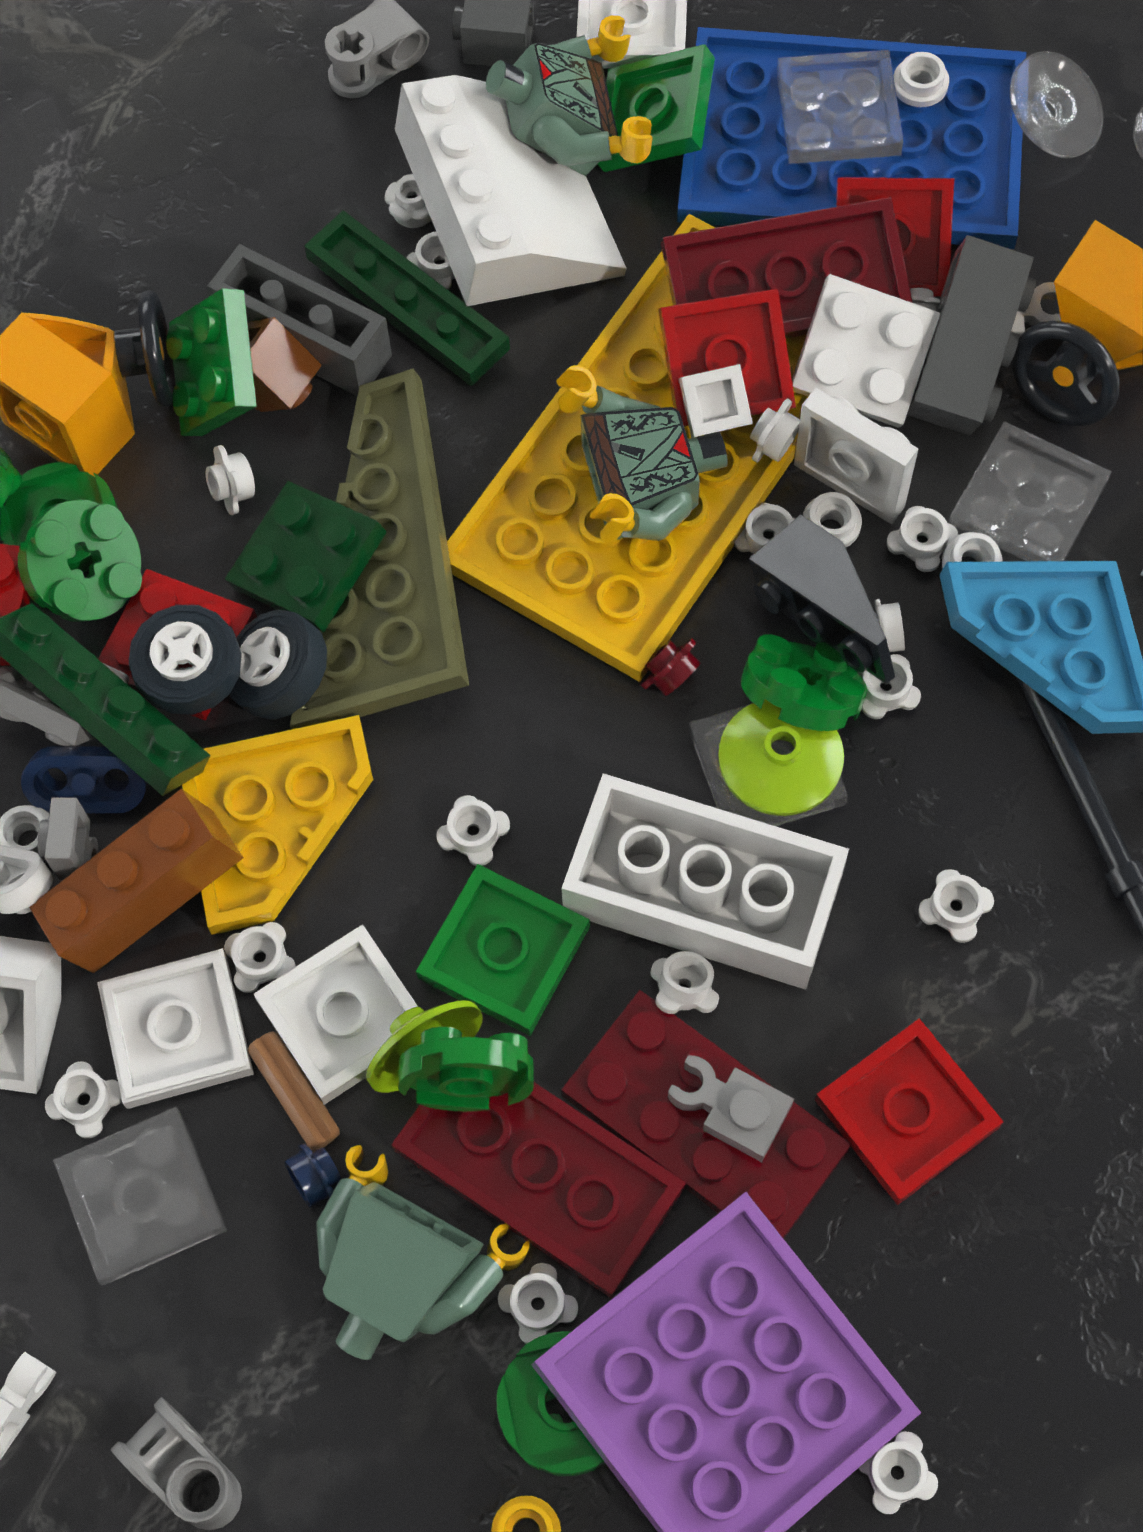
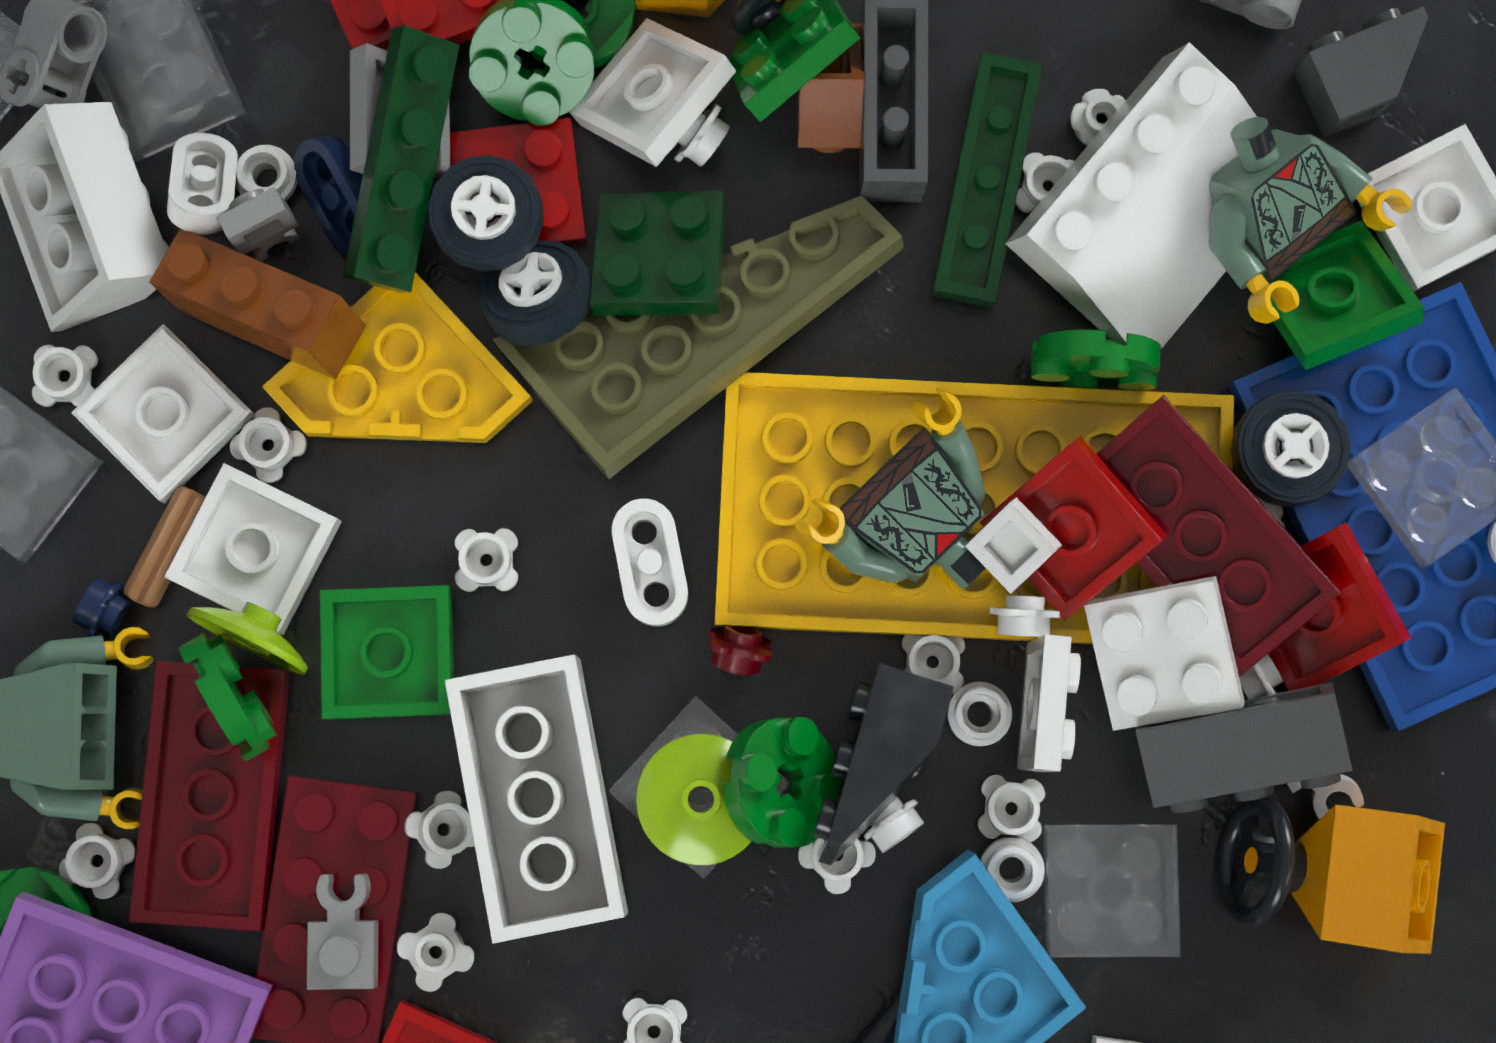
camera: 55 degrees right, 15 degrees up
none -> white plate [397,913,475,992]
none -> white plate [569,18,736,167]
none -> white plate [612,499,688,627]
none -> green plate [1030,330,1161,391]
none -> black wheel [1231,391,1351,508]

